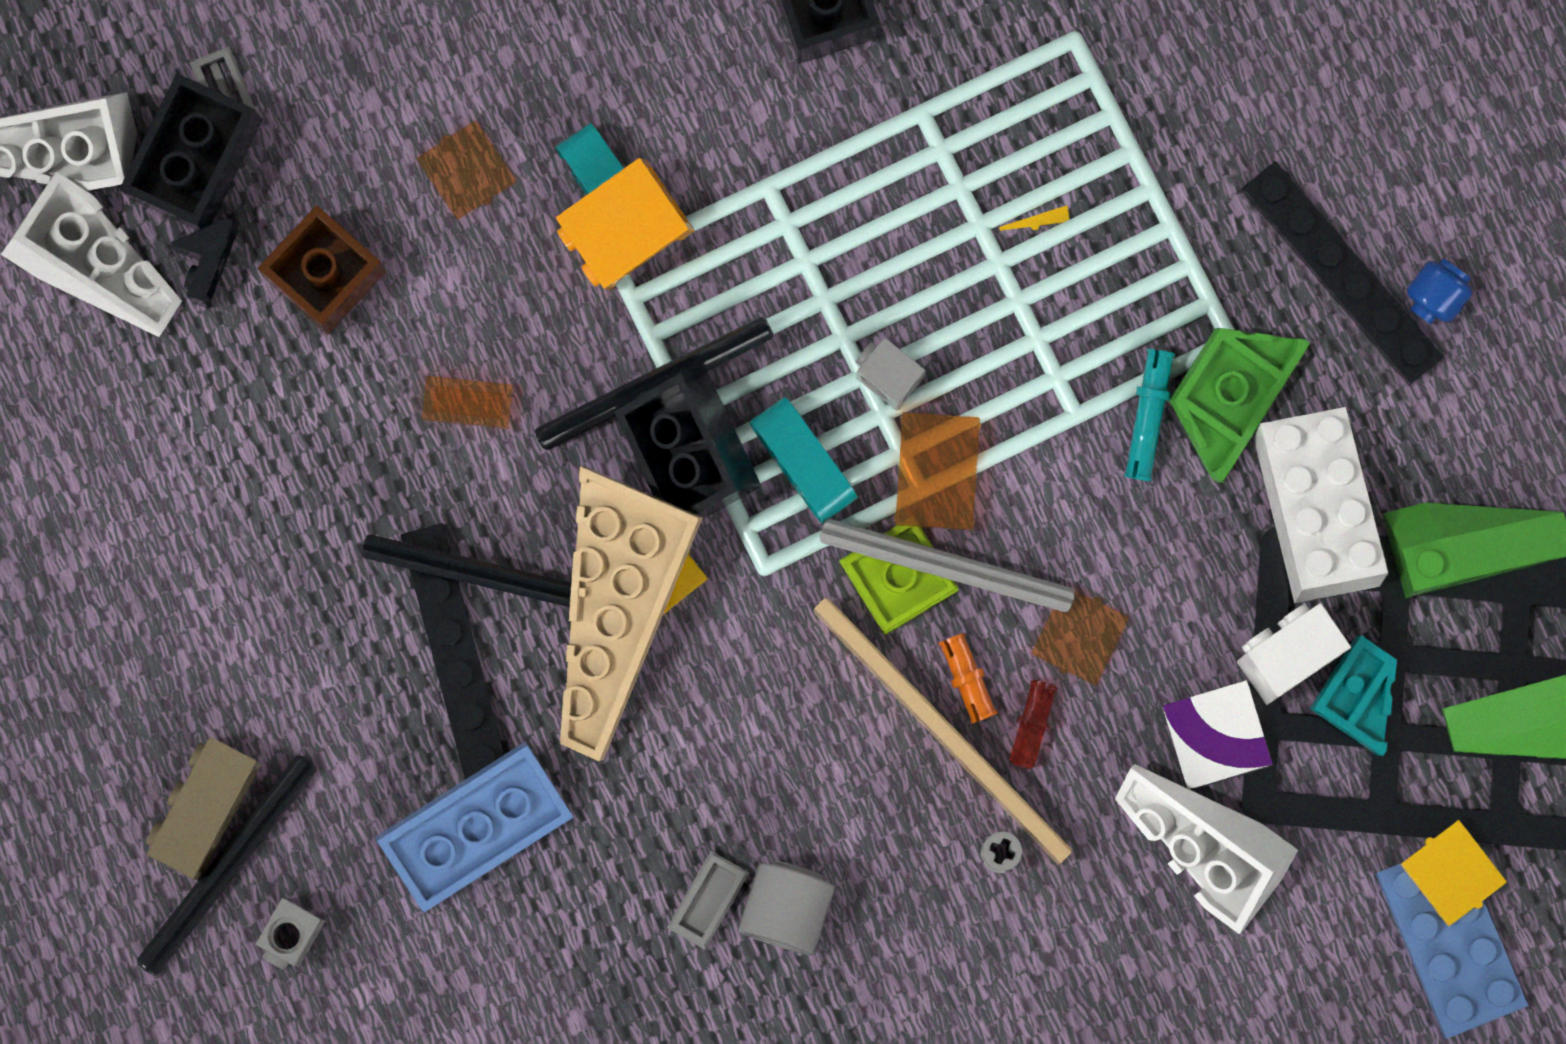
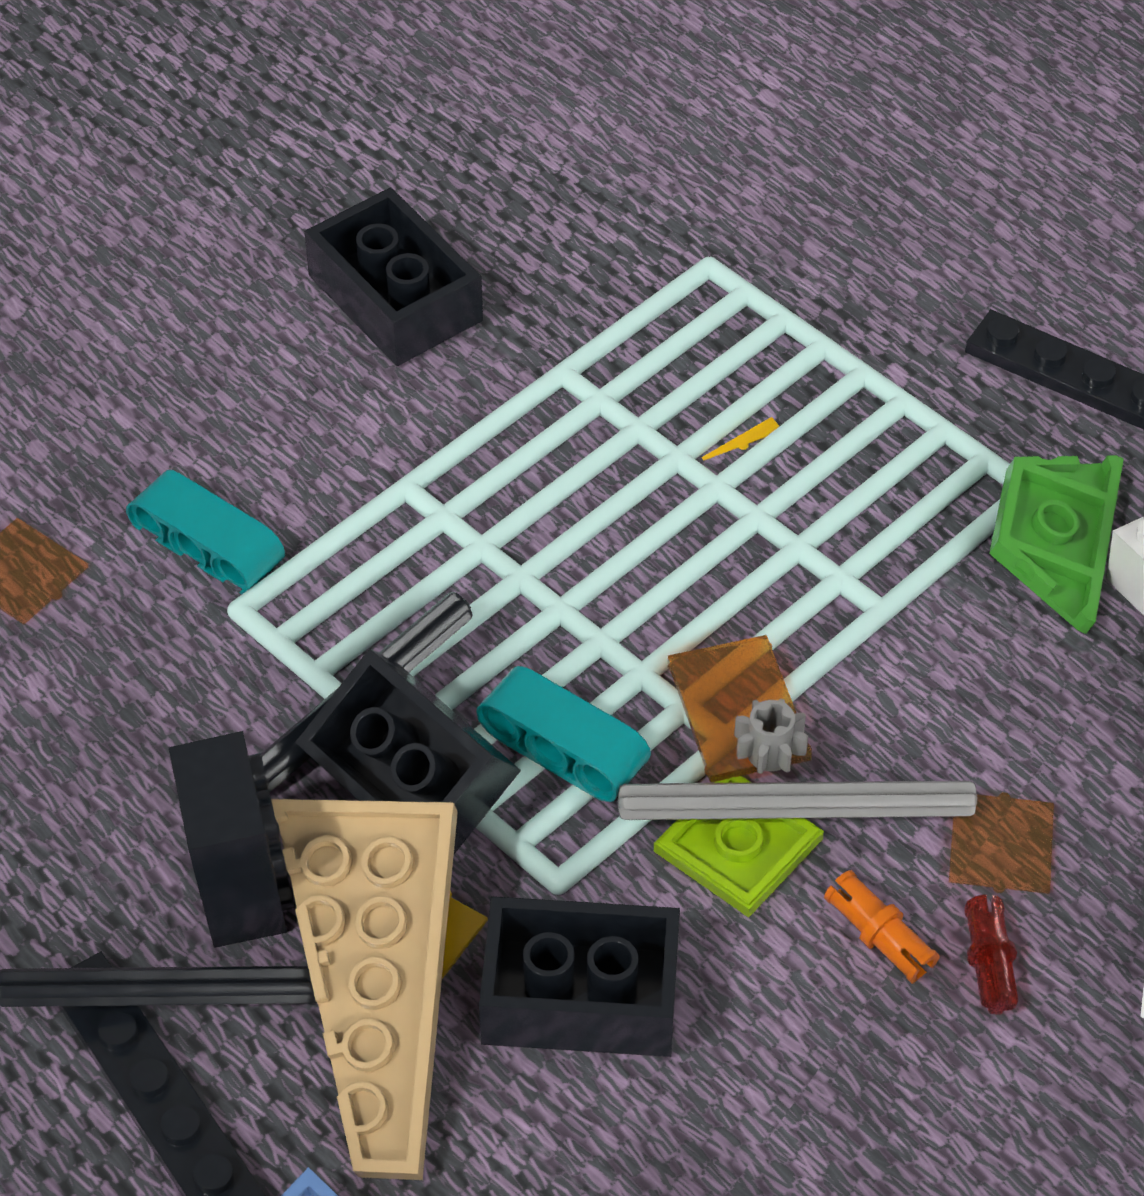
camera: 20 degrees left, 30 degrees down
clear orange tile [421,376,514,430] -> none
light orange panel [555,158,695,290] -> none
tan tile [814,598,1072,865] -> none
light grey brick [856,338,926,411] -> none
light grey bush [981,831,1023,873] -> none
teal pin [1124,348,1175,482] -> none
none -> black brick [168,731,294,948]
none -> black brick [479,896,680,1057]
none -> light grey gear [734,698,808,773]

